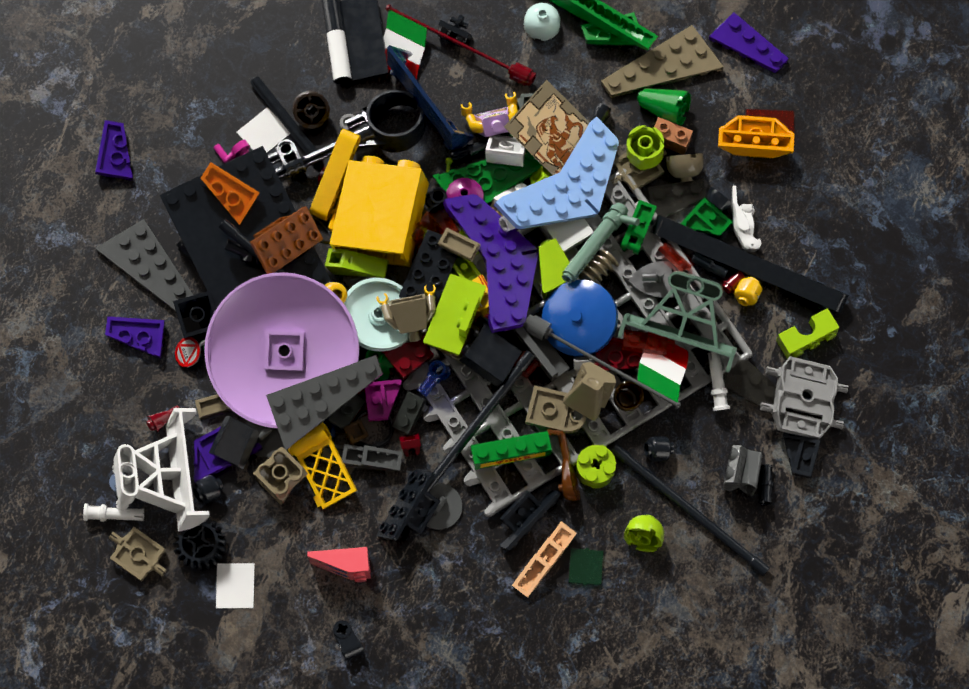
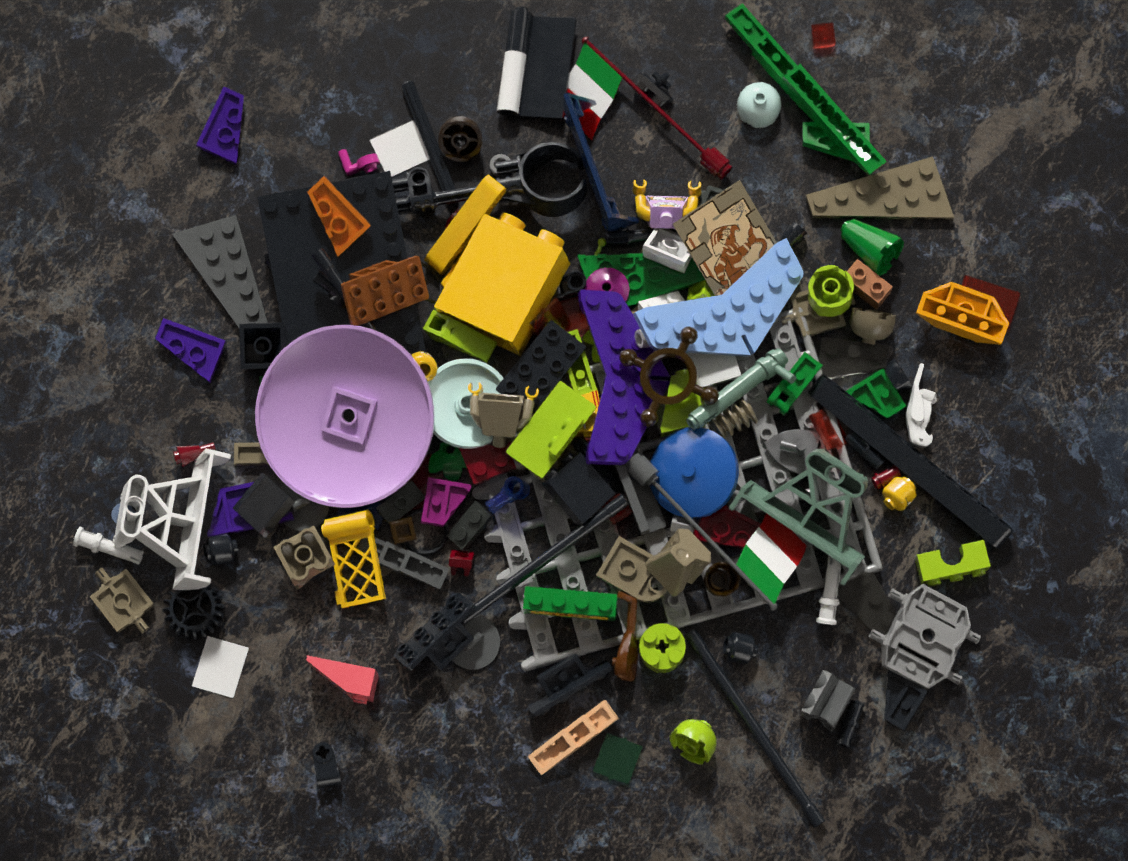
camera: 20 degrees right, 5 degrees up
piece [175,337,205,367] -> none
dark grey wing [266,355,383,450] -> none
dark tan tile [438,228,481,262] -> none
clear red hinge [622,330,675,356] -> none
dark purple wing [709,12,789,74] -> none
none -> dark brown piece [619,326,719,427]

